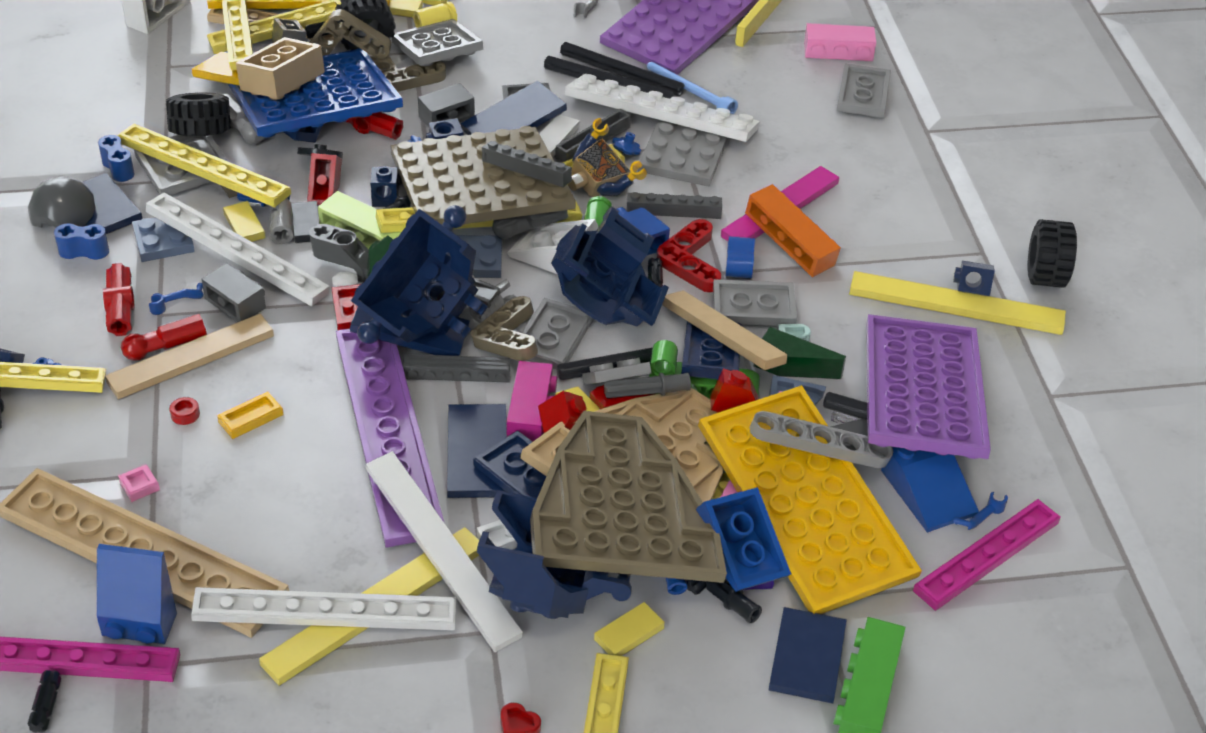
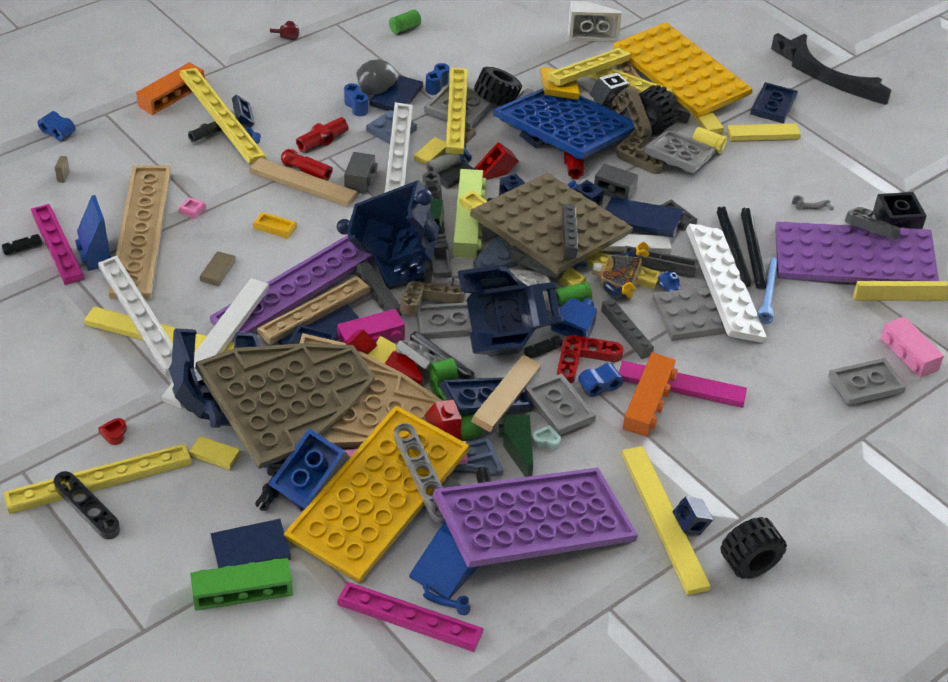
camera: 60 degrees right, 0 degrees up
blue piece [149,282,204,315] -> none
red tile [169,397,200,425] -> none
tan brick [236,37,325,100] -> none
black piece [297,144,343,159] -> none
dark grey axle [604,373,691,398] -> none
none -> dark tan tile [200,251,236,286]
none -> tan tile [257,276,370,345]

